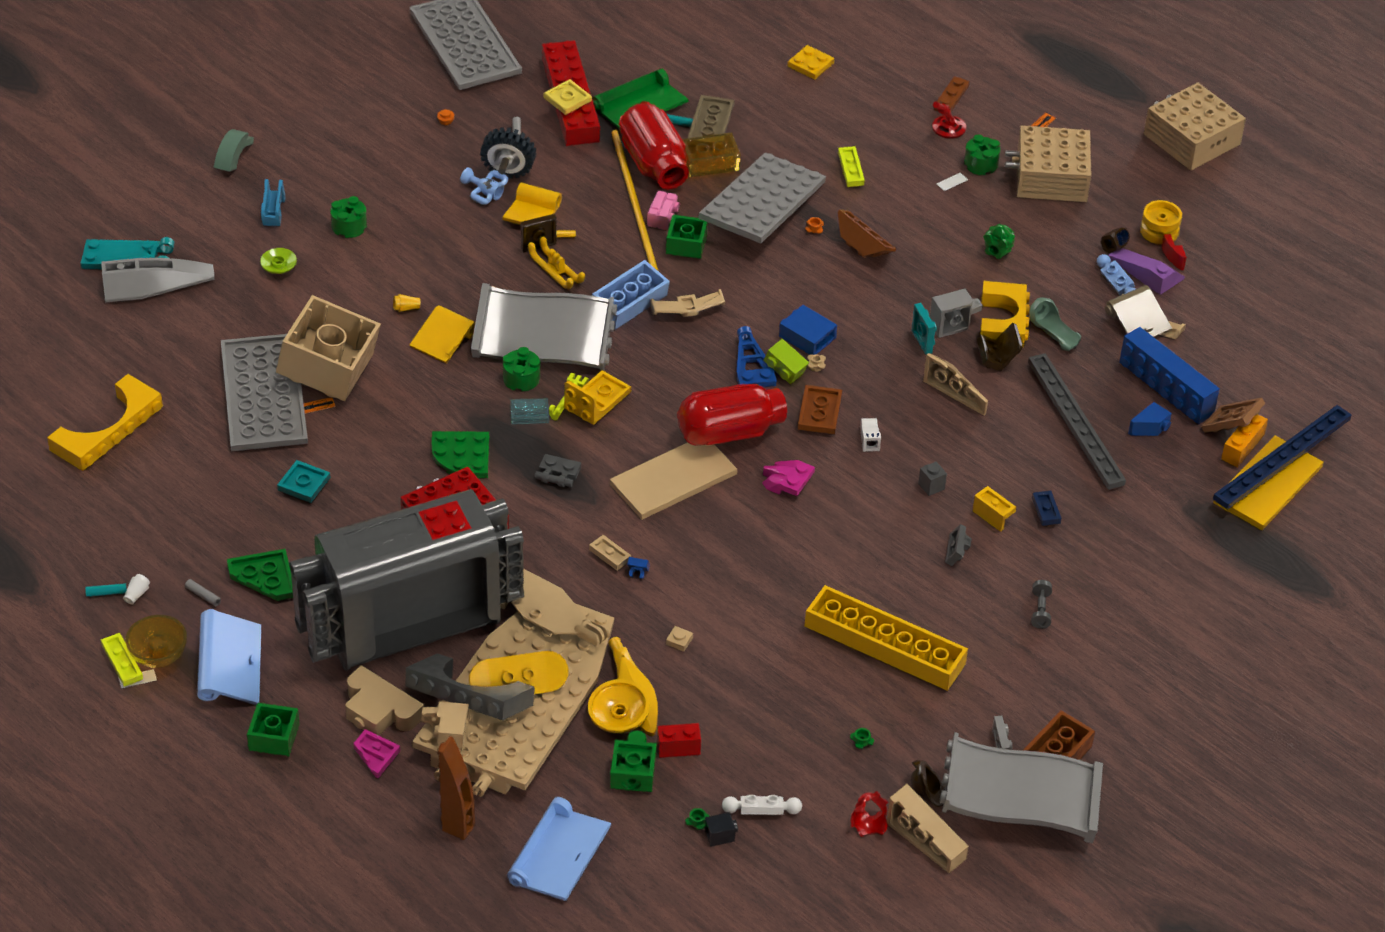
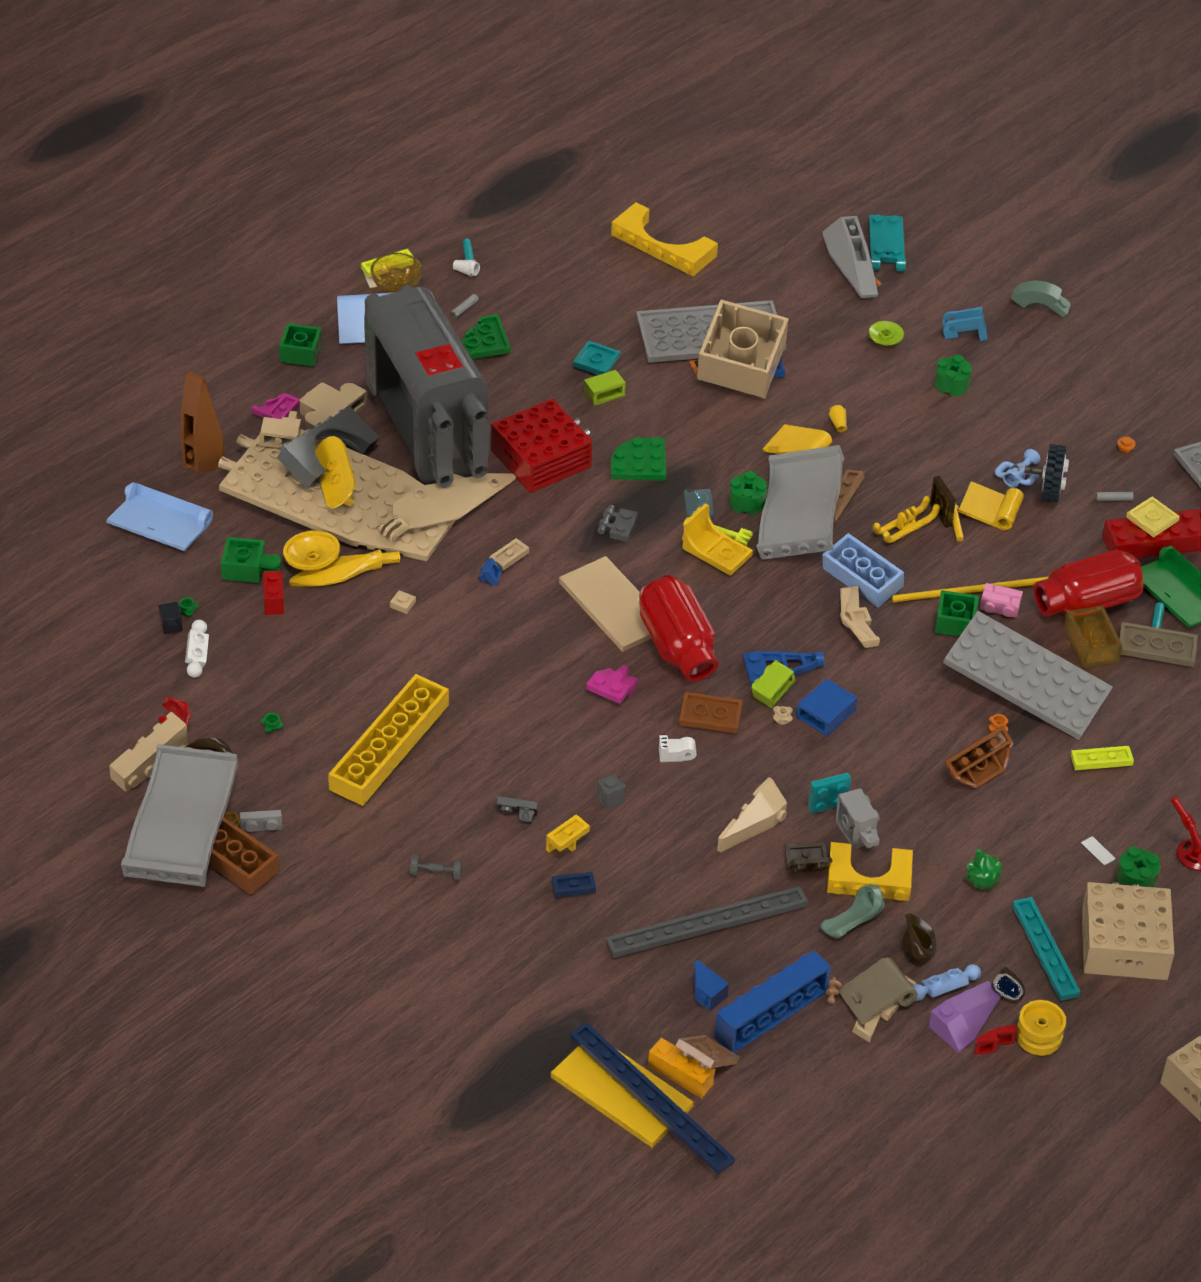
camera: 90 degrees right, 0 degrees up
none -> lime brick [584,370,626,406]
none -> dark brown hat [902,913,936,964]
none -> teal plate [1012,897,1081,1001]

